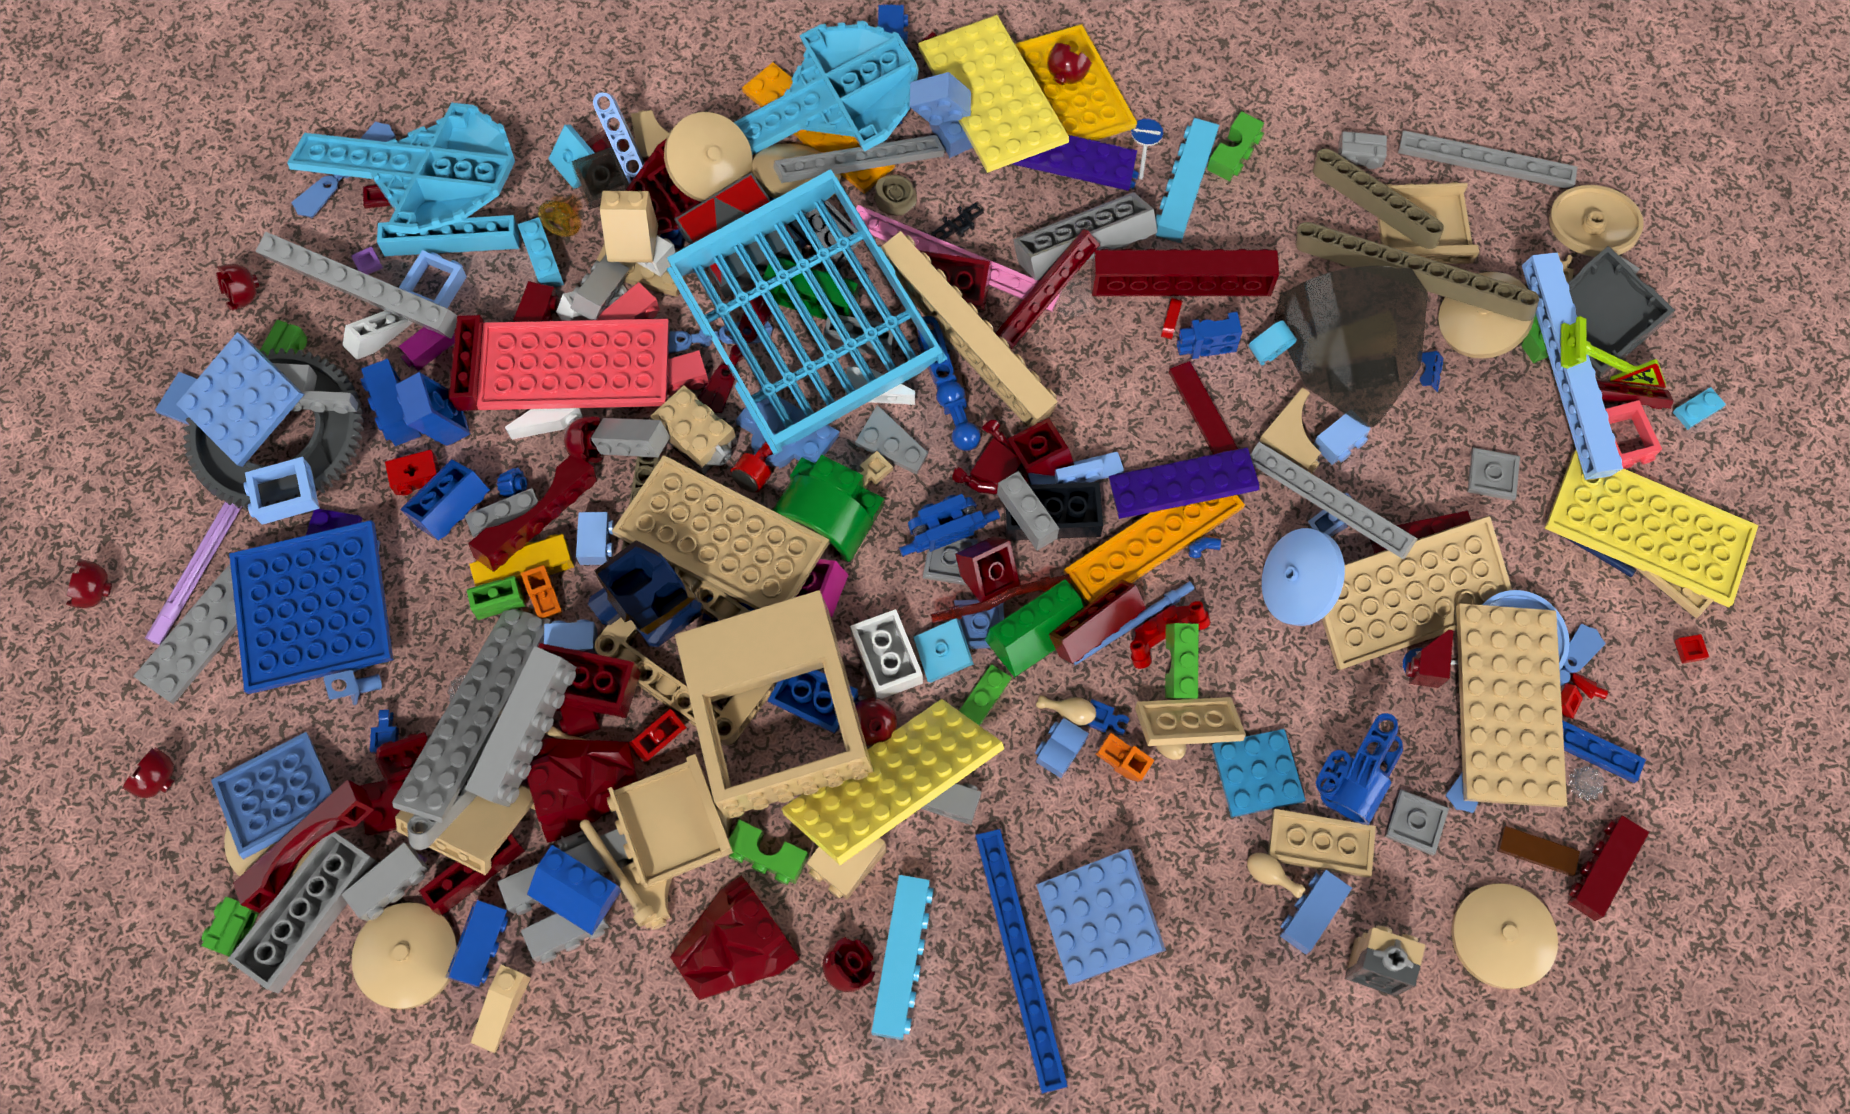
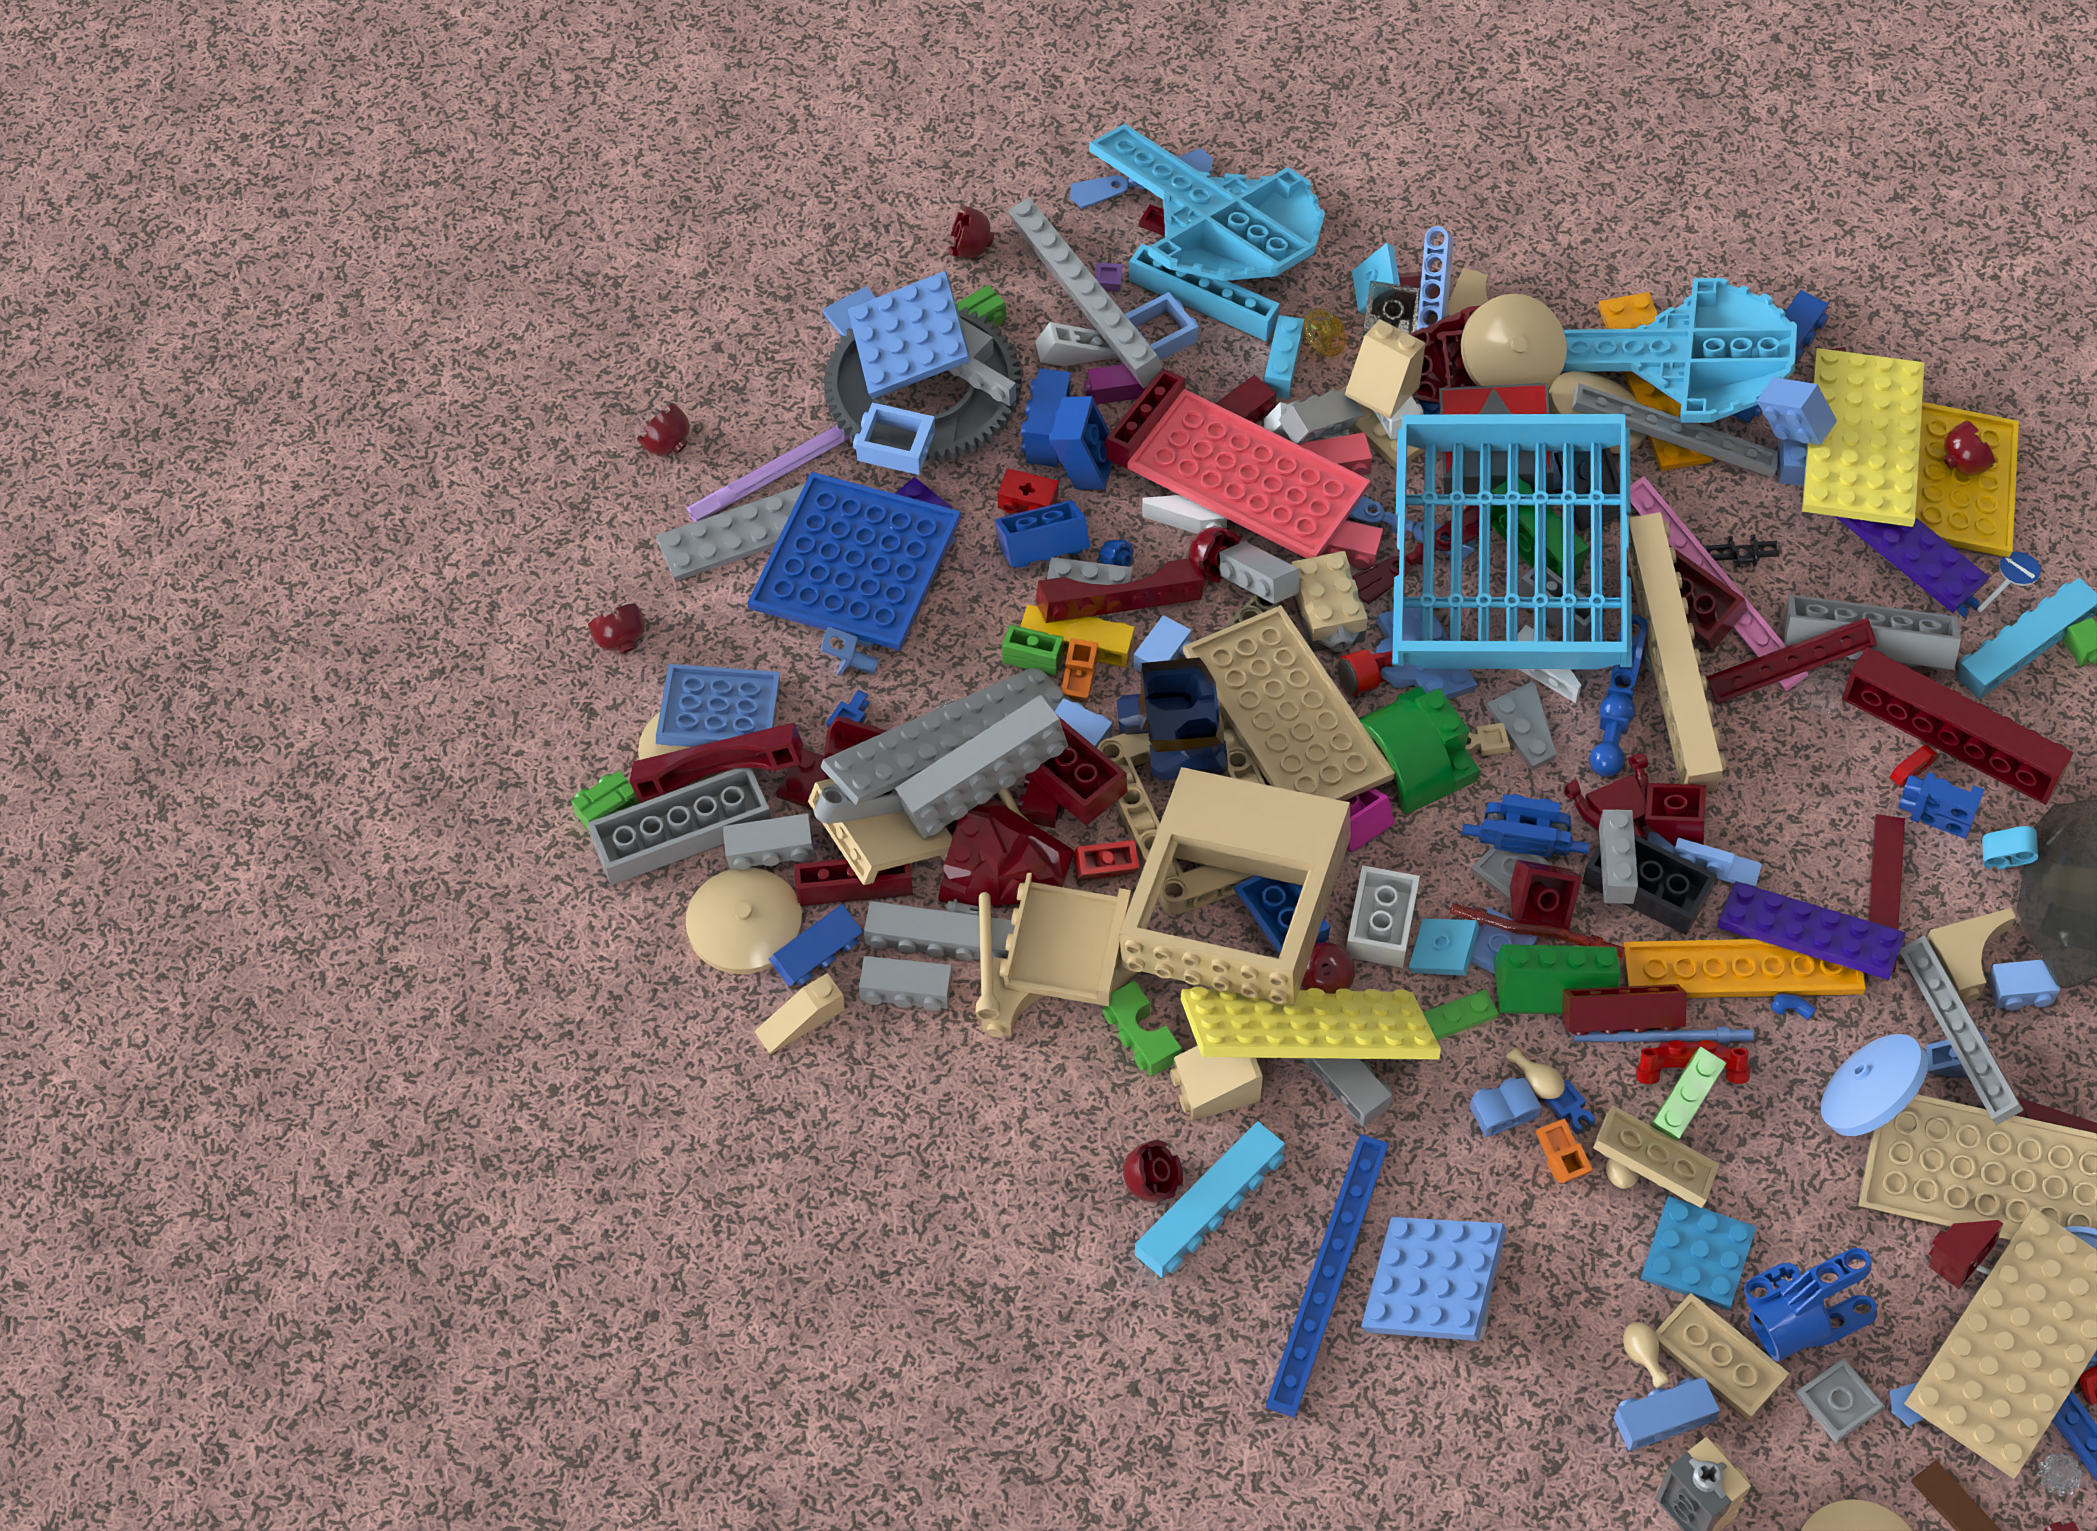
camera: 35 degrees right, 10 degrees down
blue slope [527,845,622,935] -> none
dark red wedge [670,875,800,1000] -> none
dark tan hat [874,174,917,216] -> none

